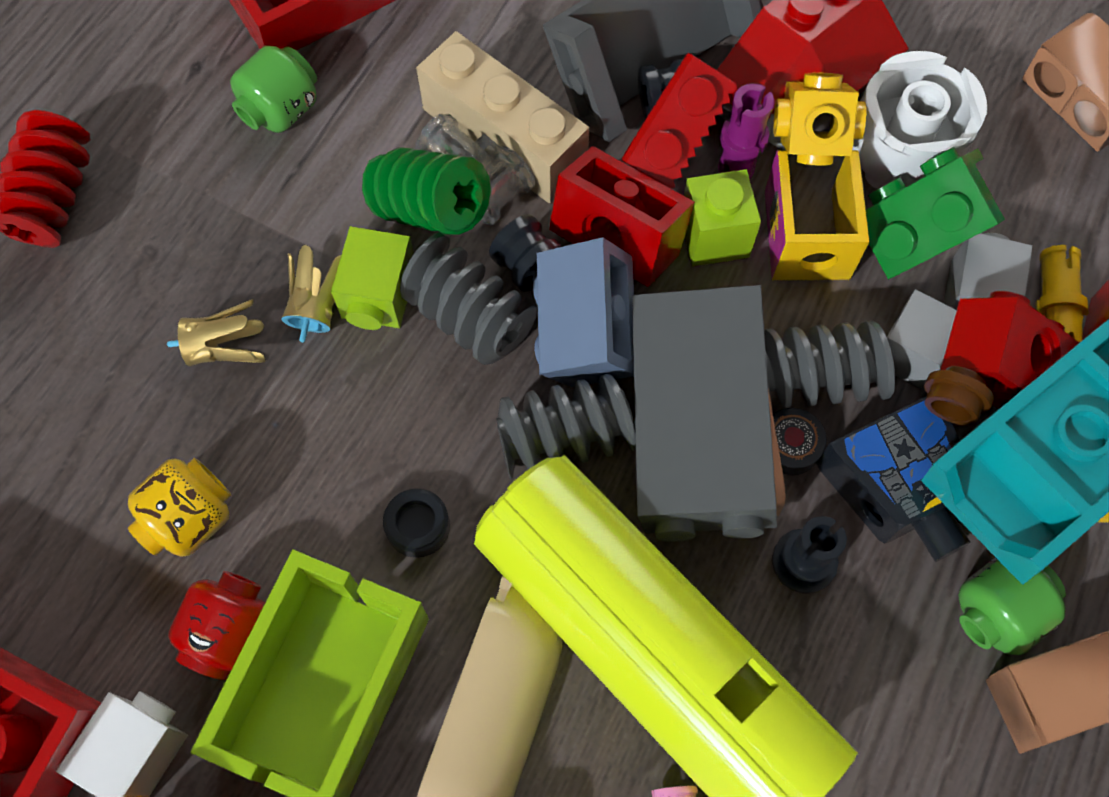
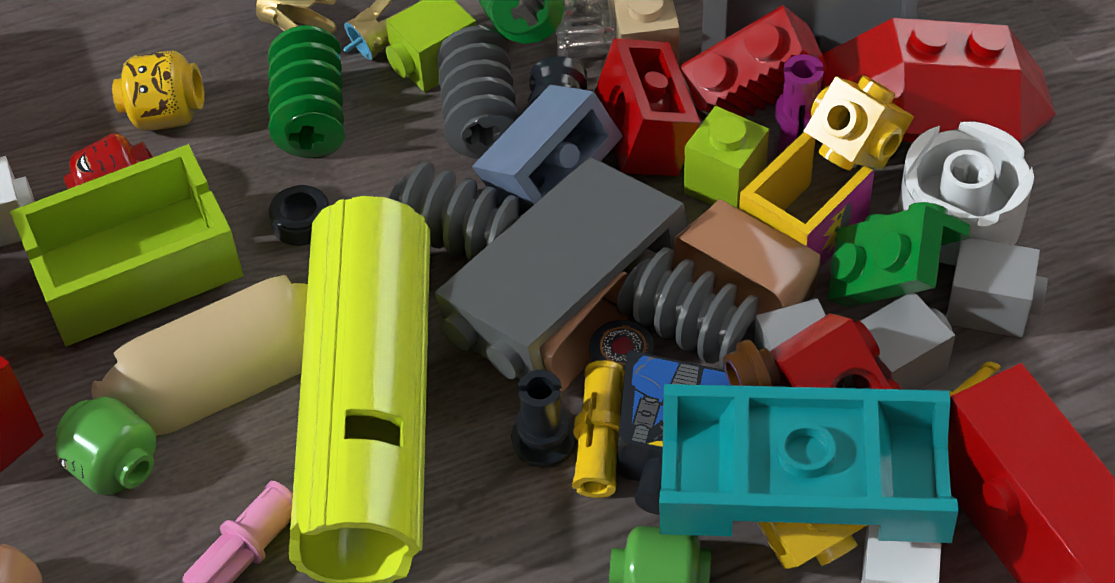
camera: 45 degrees right, 15 degrees down
none -> green piece [268,25,345,158]
none -> yellow pin [572,360,625,498]
none -> nougat piece [673,199,820,315]
none -> light grey brick [946,237,1048,338]

